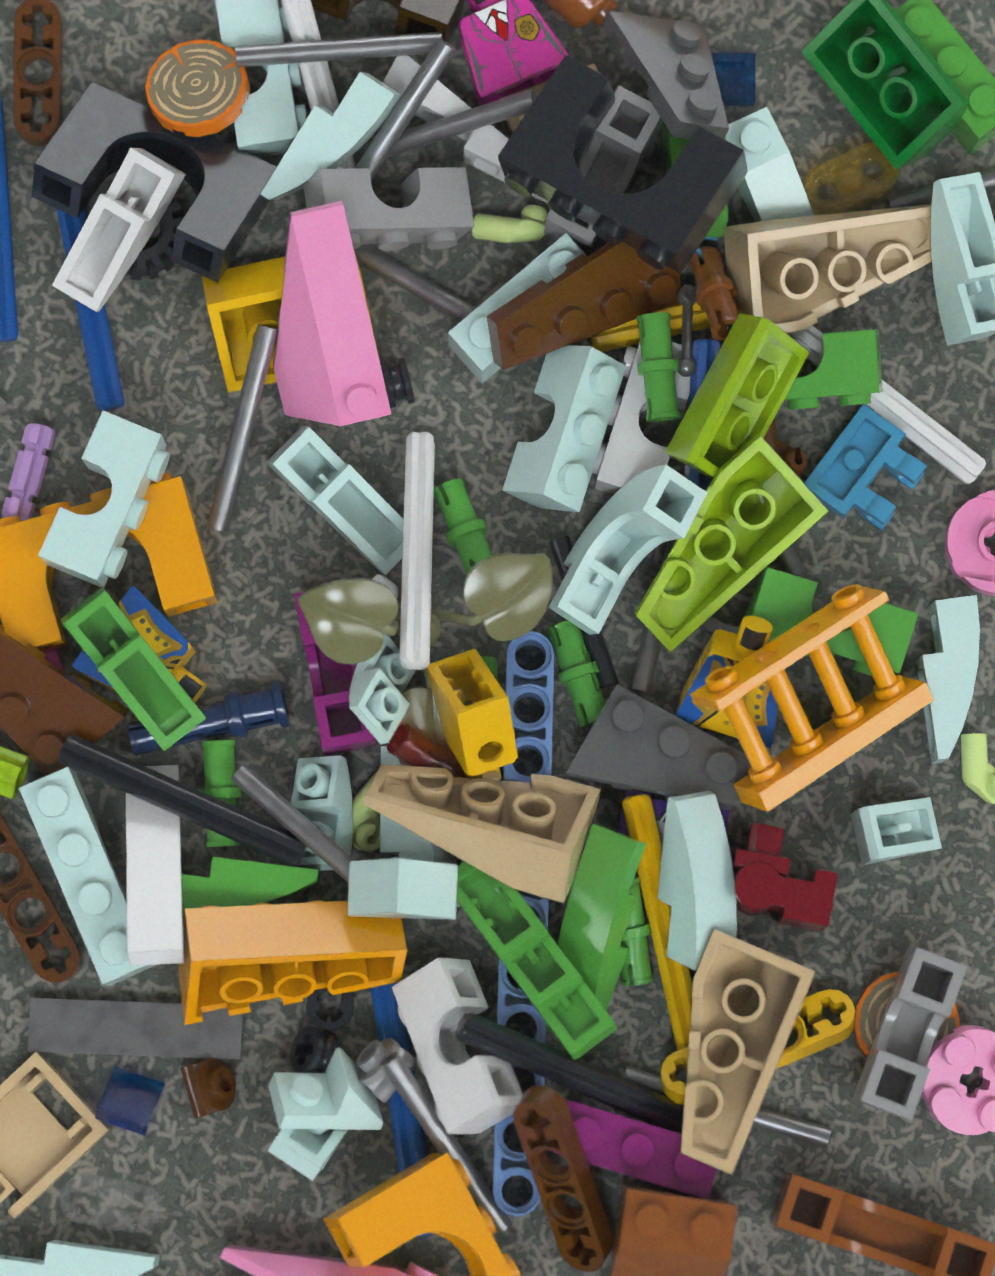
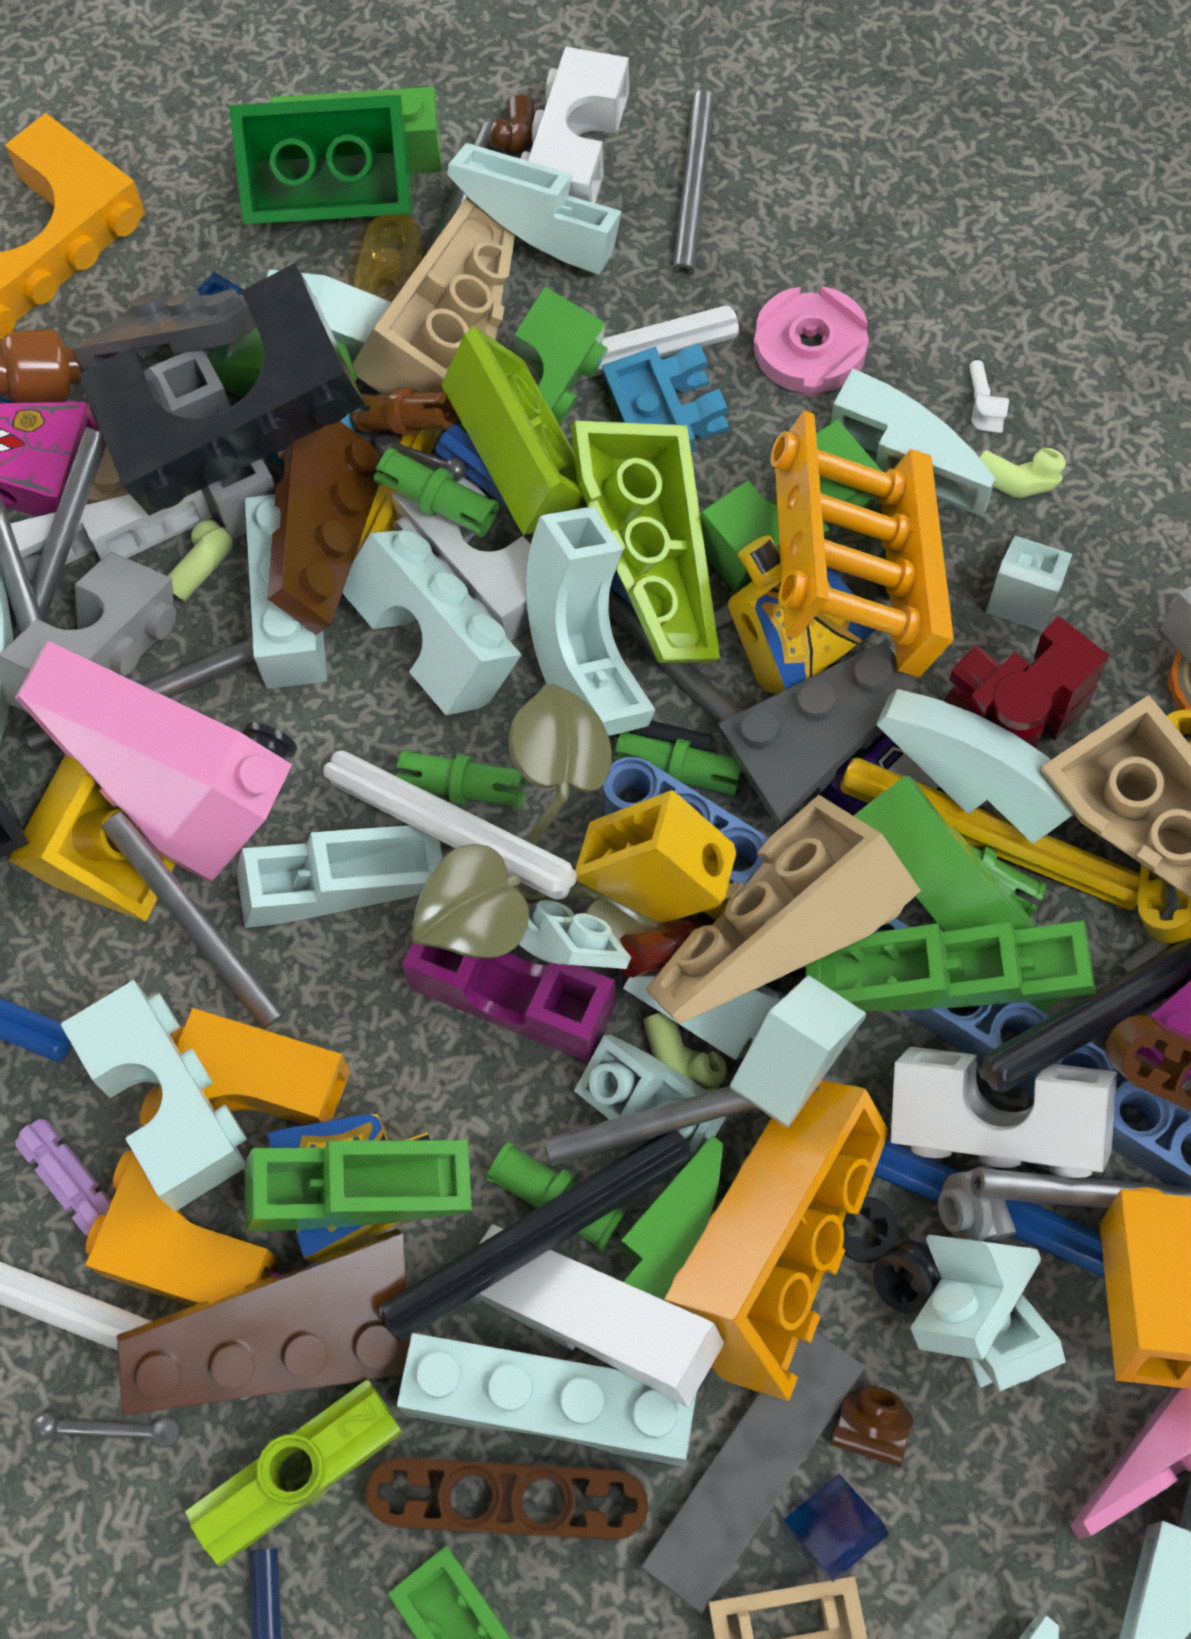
camera: 50 degrees left, 15 degrees down
dark blue pin [127,680,291,756] -> none

